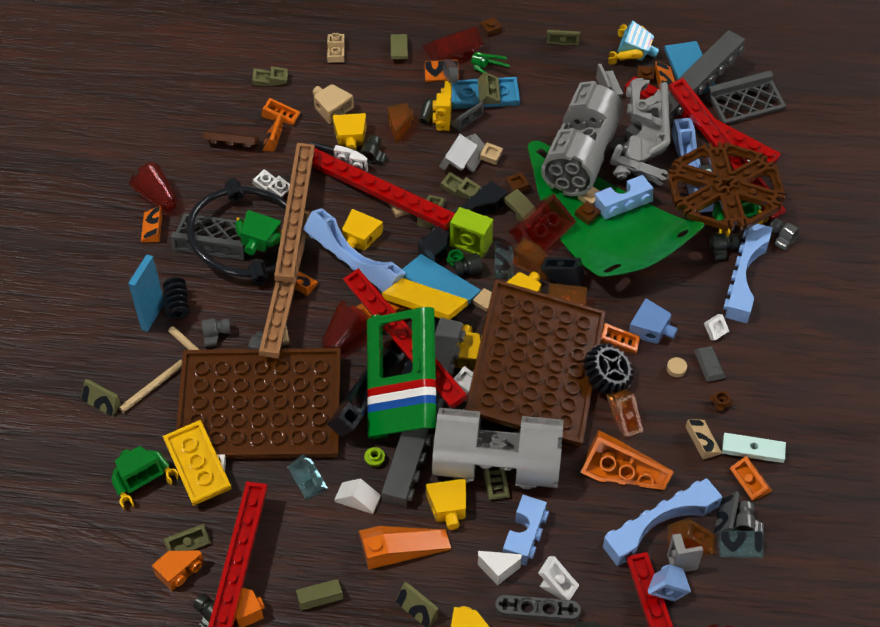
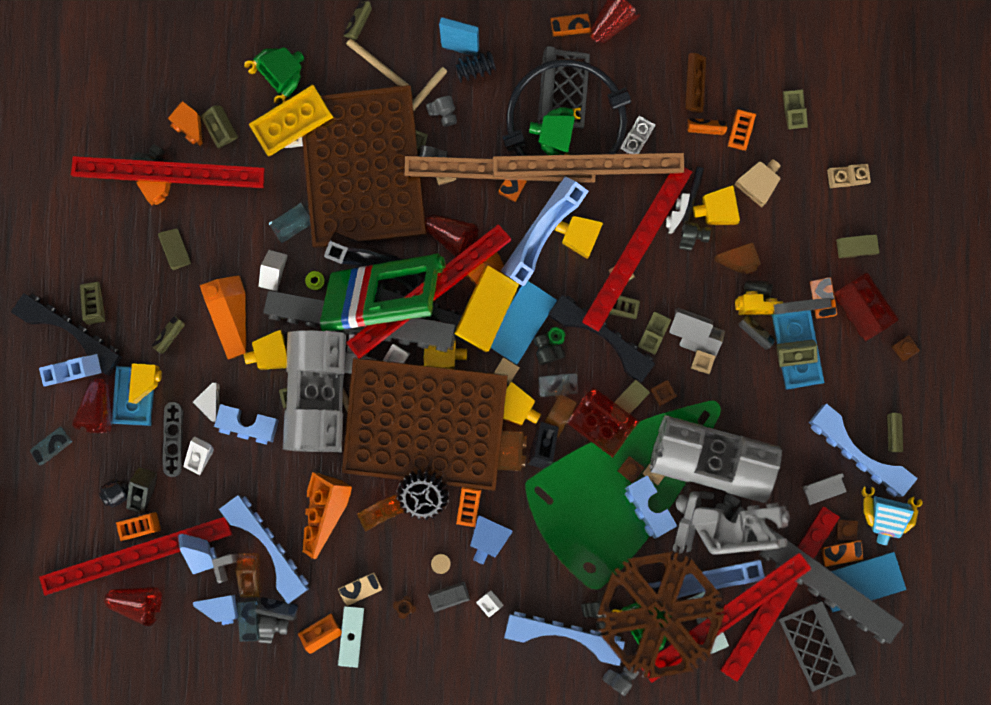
camera: 85 degrees right, 30 degrees up
lime brick [450,207,493,258] -> none
green plant [471,52,510,74] -> none
none -> light blue slope [193,595,238,625]
none -> light blue arch [808,404,917,497]

